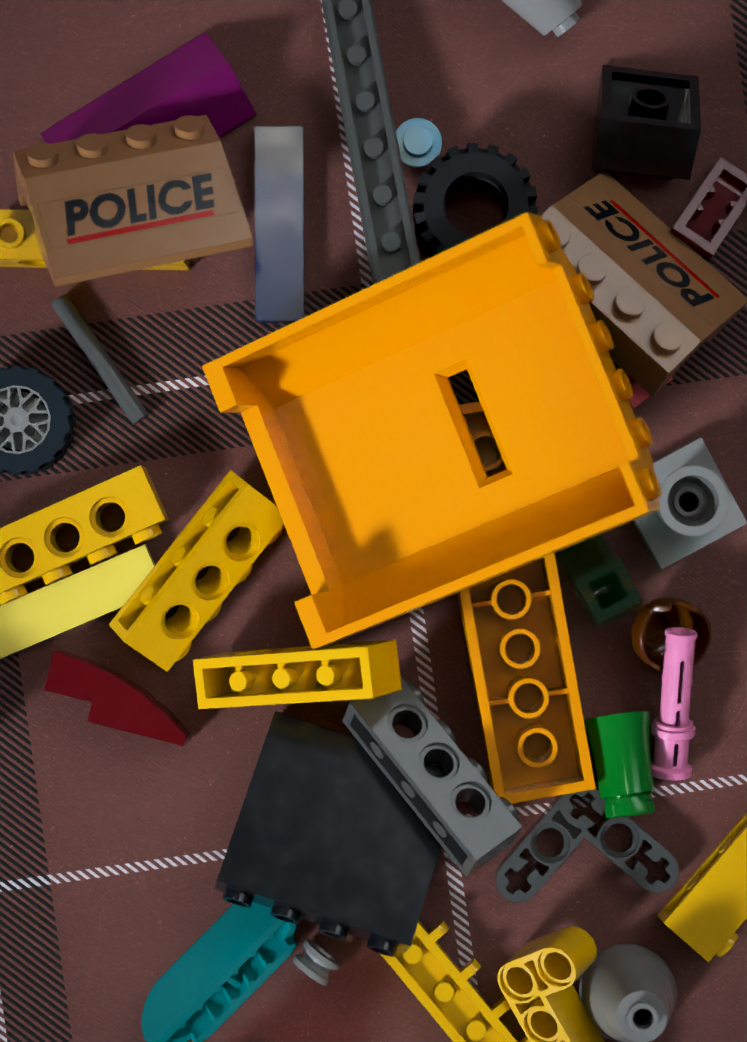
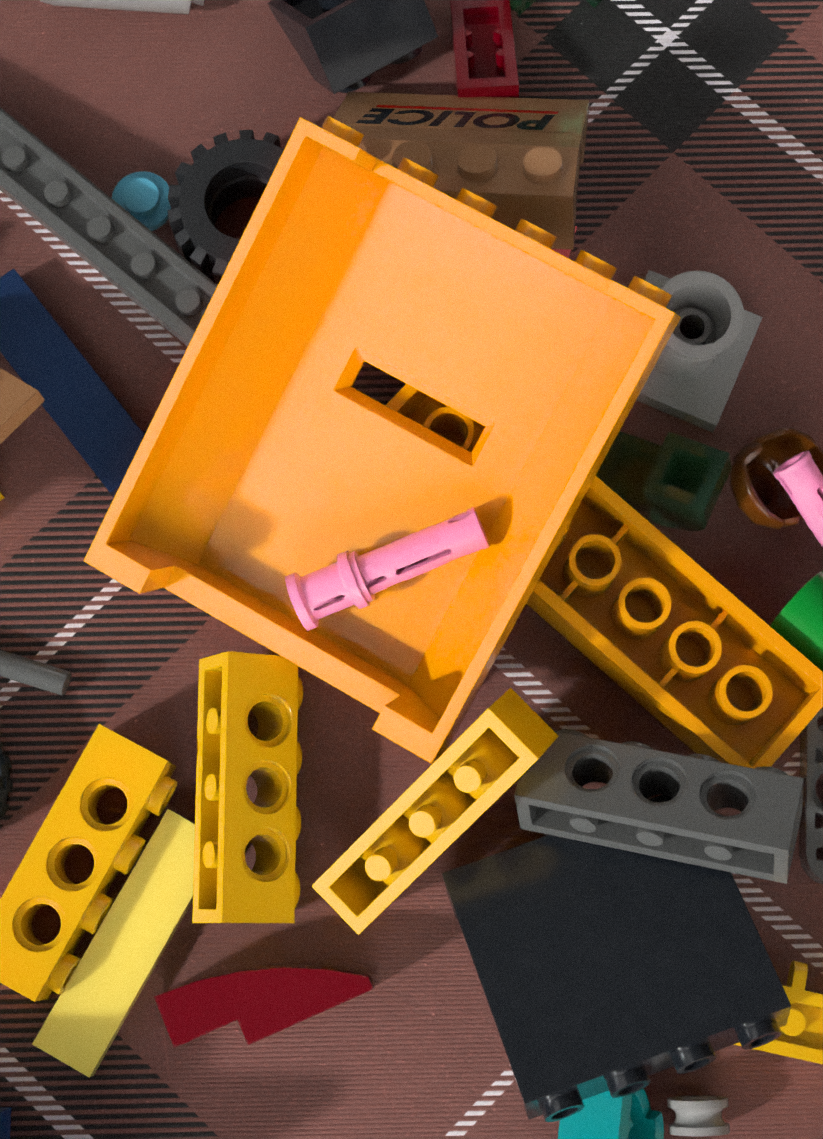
camera: 35 degrees left, 10 degrees down
none -> bright pink pin [285,507,490,631]

